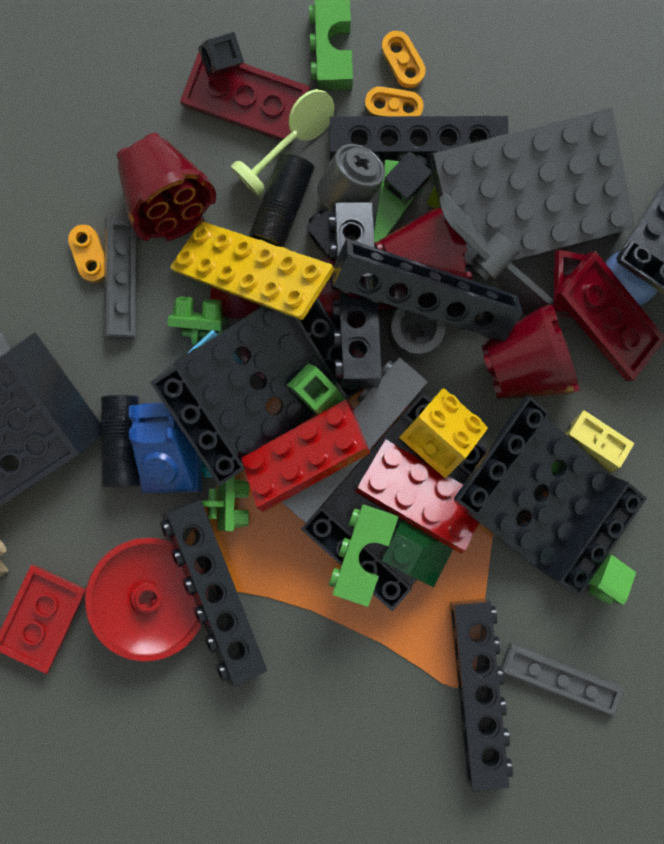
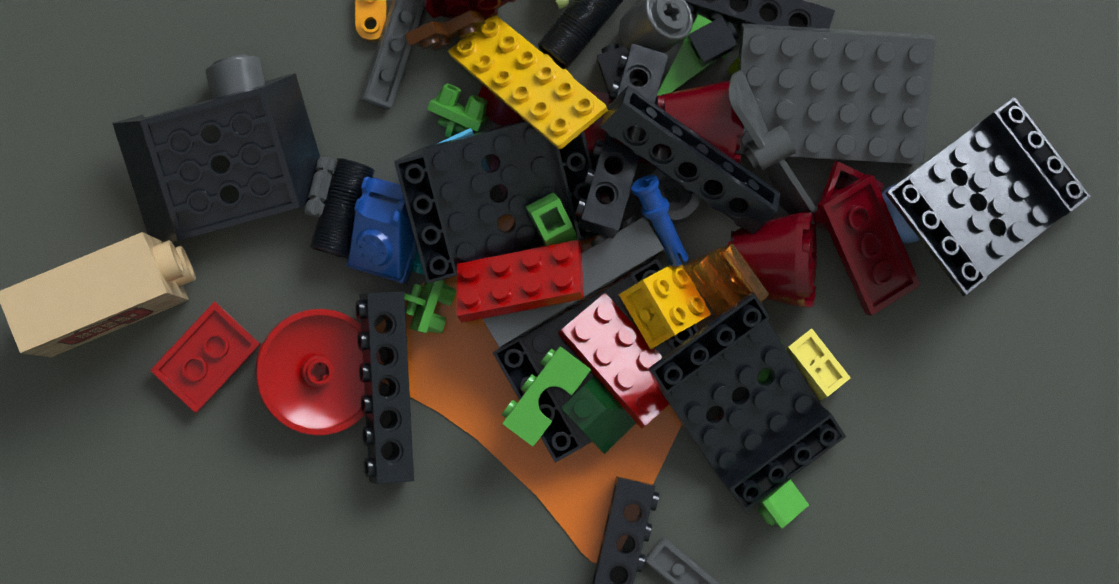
camera: 20 degrees right, 0 degrees up
none -> dark grey axle [305,156,335,218]
none -> reddish brown plate [405,10,486,51]
none -> blue pin [631,175,689,266]
none -> clear orange slope [683,243,769,317]

